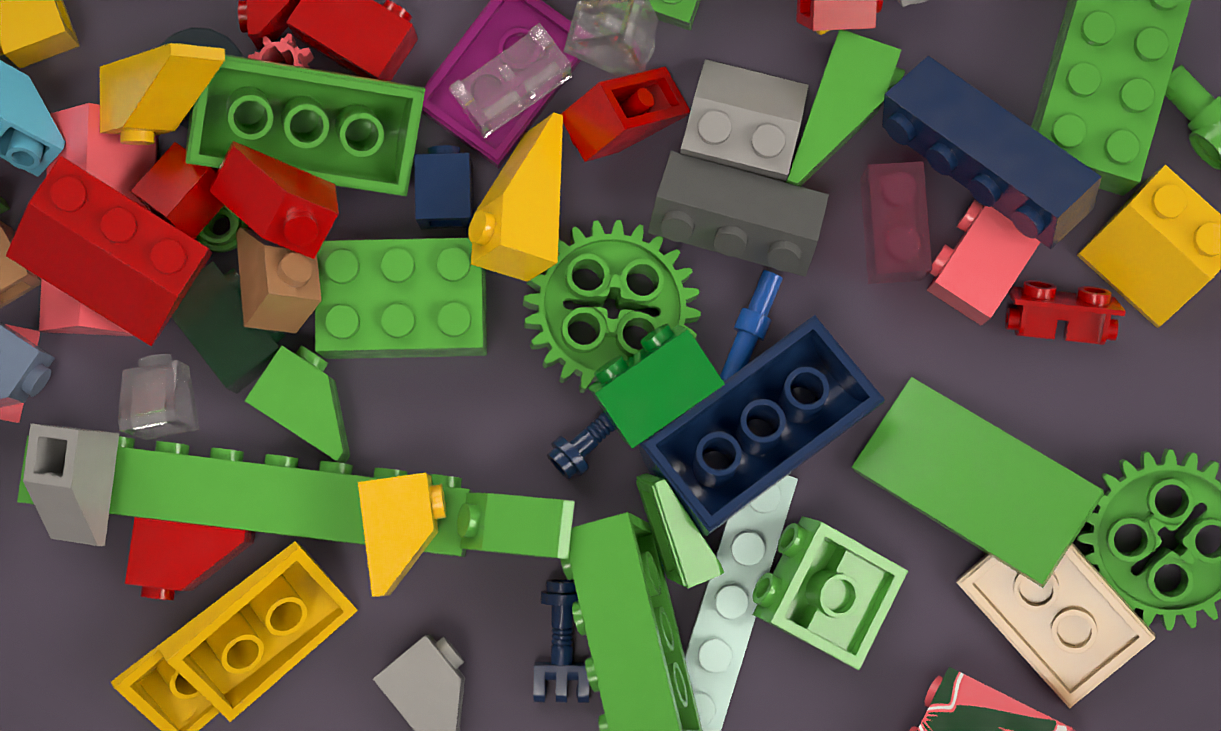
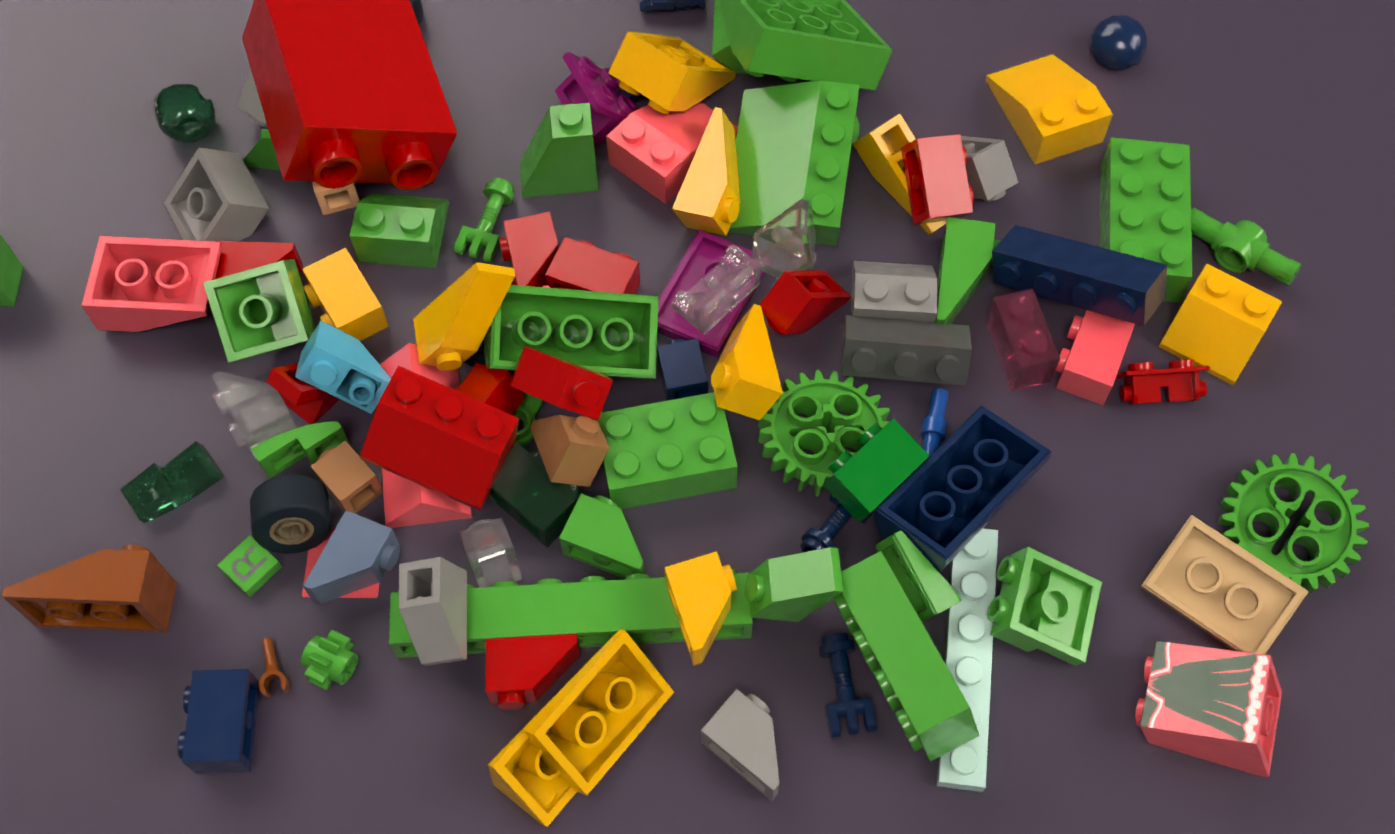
camera: 10 degrees left, 20 degrees down
bright green tile [852,377,1104,588] -> none

